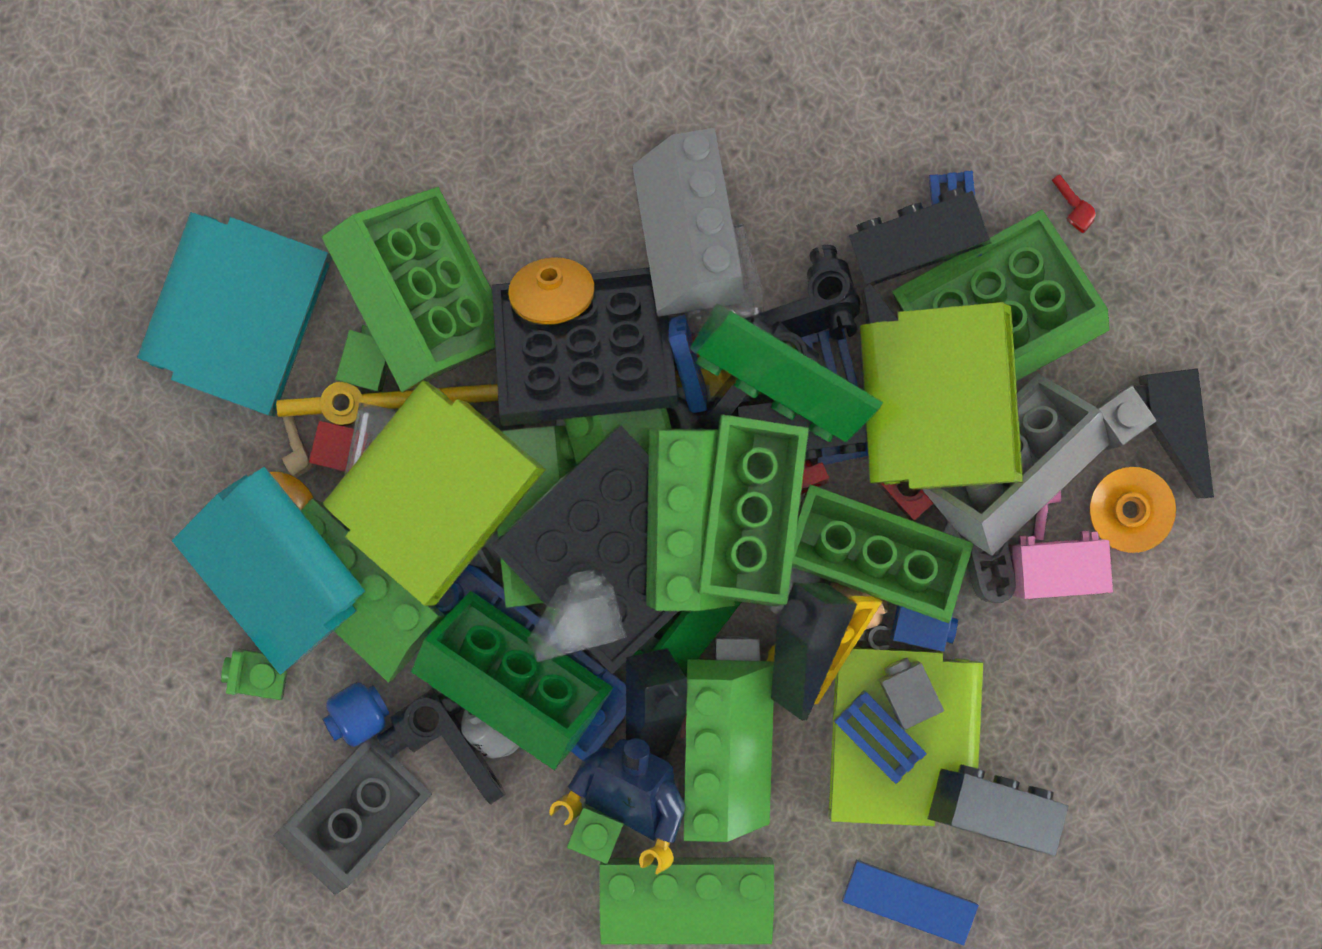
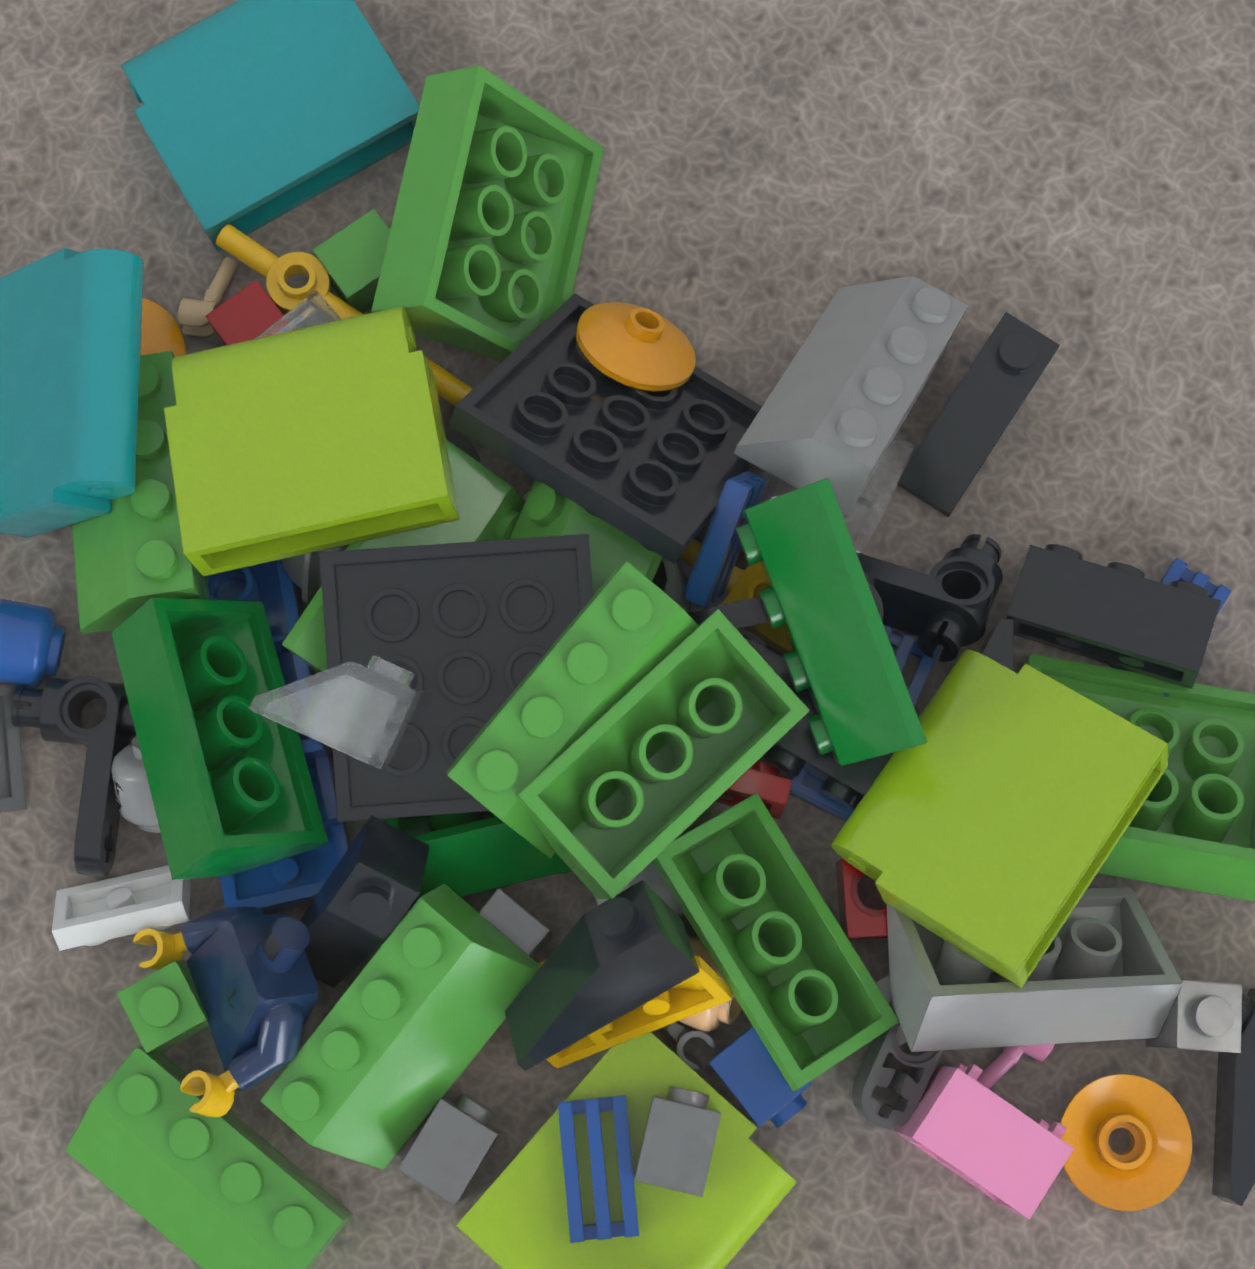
camera: 40 degrees right, 10 degrees down
none -> white plate [52,865,191,951]
none -> flat silver brick [397,1093,502,1206]
none -> black slope [896,312,1060,517]

